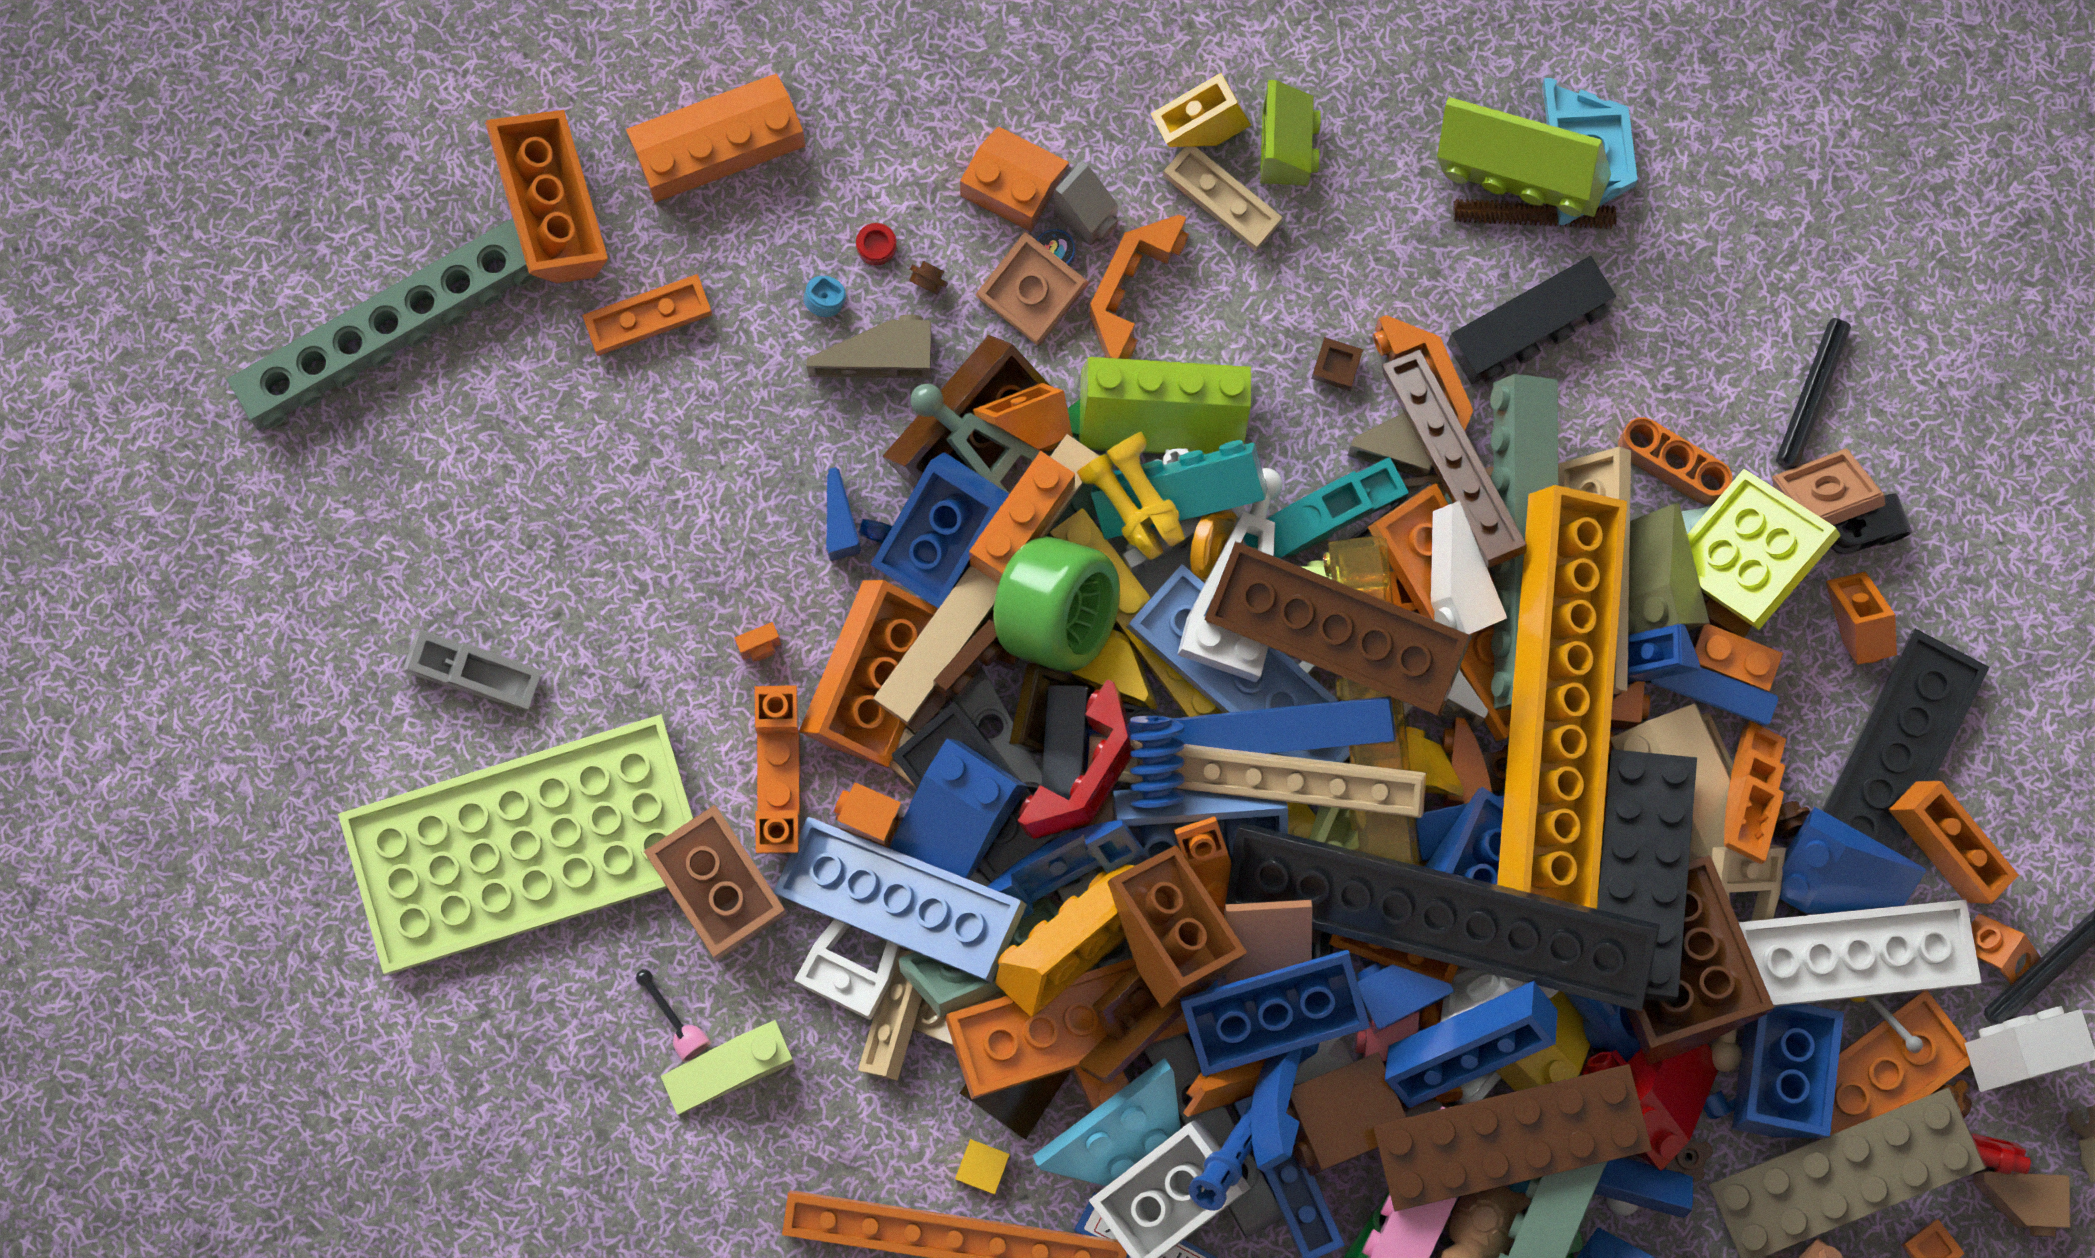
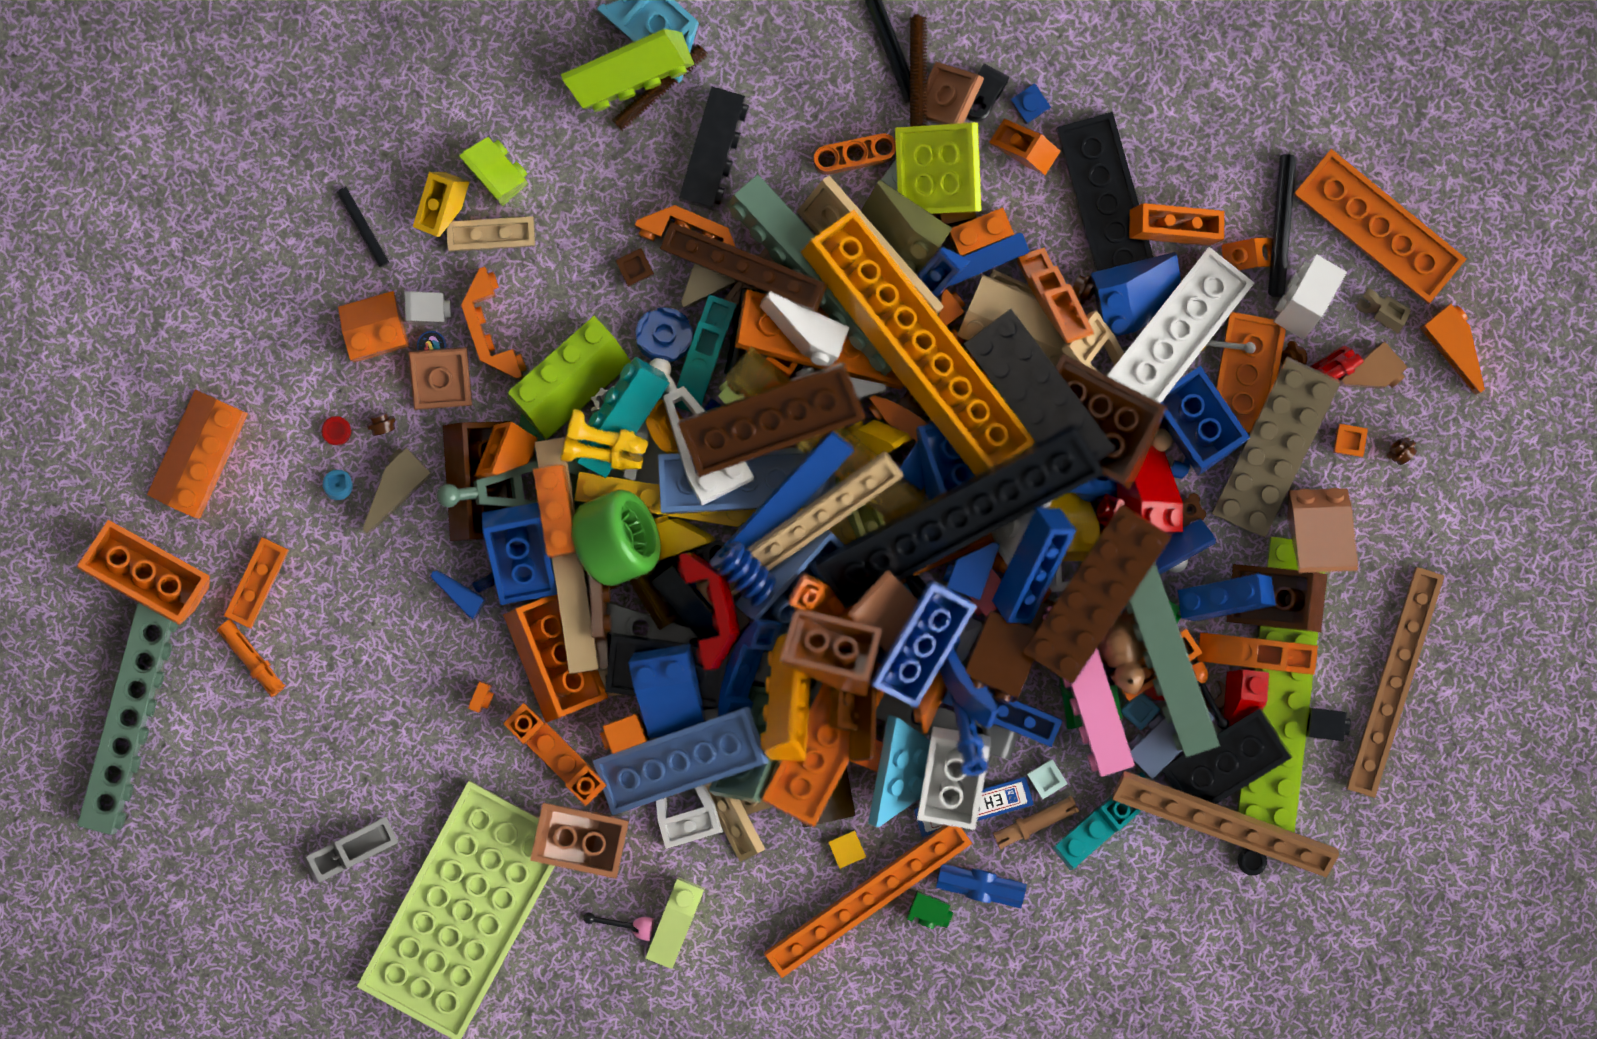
camera: 40 degrees left, 10 degrees up
none -> orange pin [216,619,286,698]
none -> black bar [336,187,389,268]
none -> blue tile [635,307,693,362]
none -> reddish brown axle [910,14,927,127]
none -> blue plate [1010,83,1051,125]

